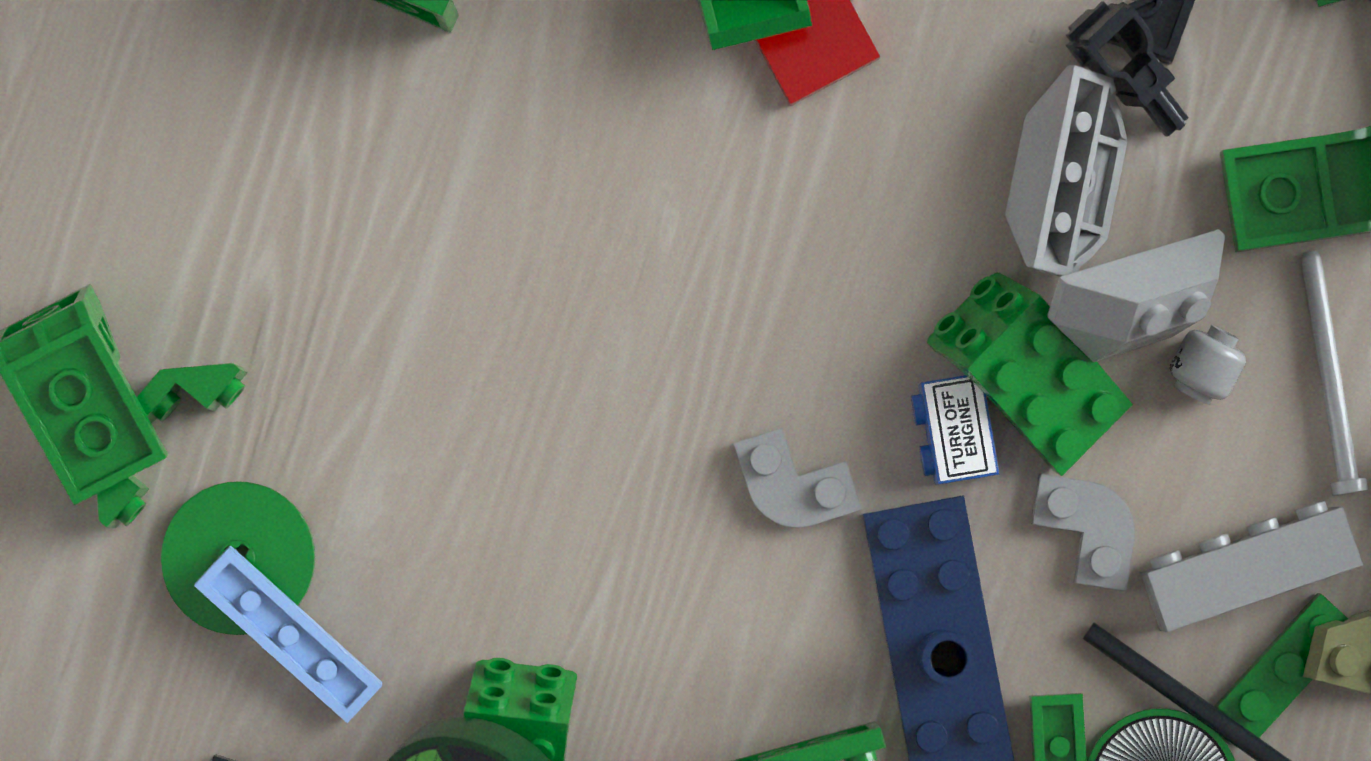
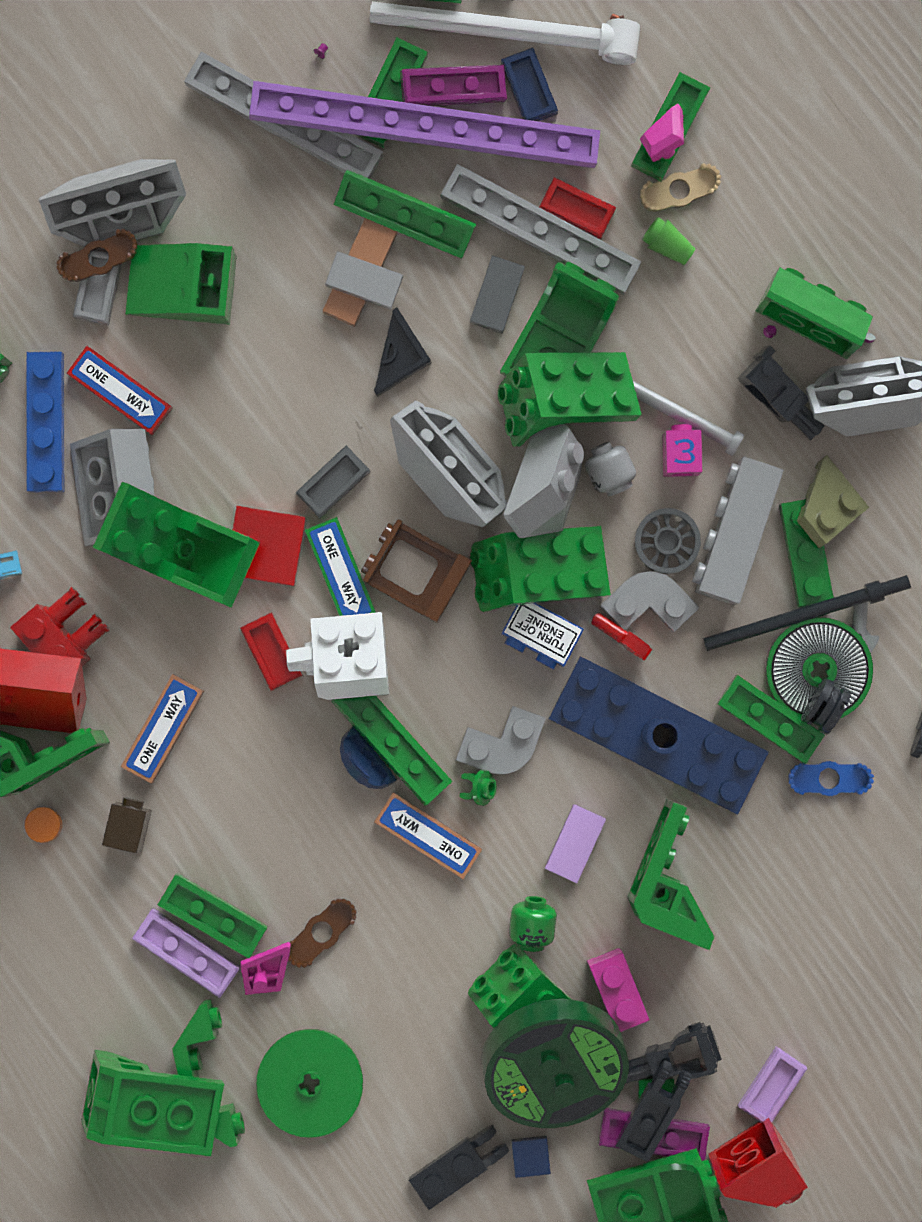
camera: 60 degrees left, 0 degrees up
light blue plate [194,545,382,723] -> none
black piece [1066,2,1189,137] -> none
none -> orange tile [25,807,62,843]
none -> dark brown brick [102,797,152,854]
none -> tile [121,674,204,784]
none -> lavender tile [132,908,241,998]
none -> green plate [157,873,269,959]
none -> red tile [240,612,303,691]
none -> dark pink piece [241,942,291,995]
none -> white hinge [286,612,389,700]
none -> reddish brown piece [288,898,357,968]
none -> dark grey tile [295,445,371,519]
none -> tile [305,517,376,616]
none -> green plate [331,695,453,806]
none -> dark blue plate [340,726,397,789]
none -> reddish brown window [361,519,472,623]
none -> tile [374,792,482,879]
none -> green plate [459,770,497,806]
none -> dark grey tile [470,255,525,334]
none -> green bracket [497,352,642,447]
none -> green head [509,896,557,952]
none -> lavender tile [544,804,606,883]
none -> red bar [591,613,653,661]
none -> dark grey wheel [635,508,701,574]
none -> dark pink brick [662,424,702,477]

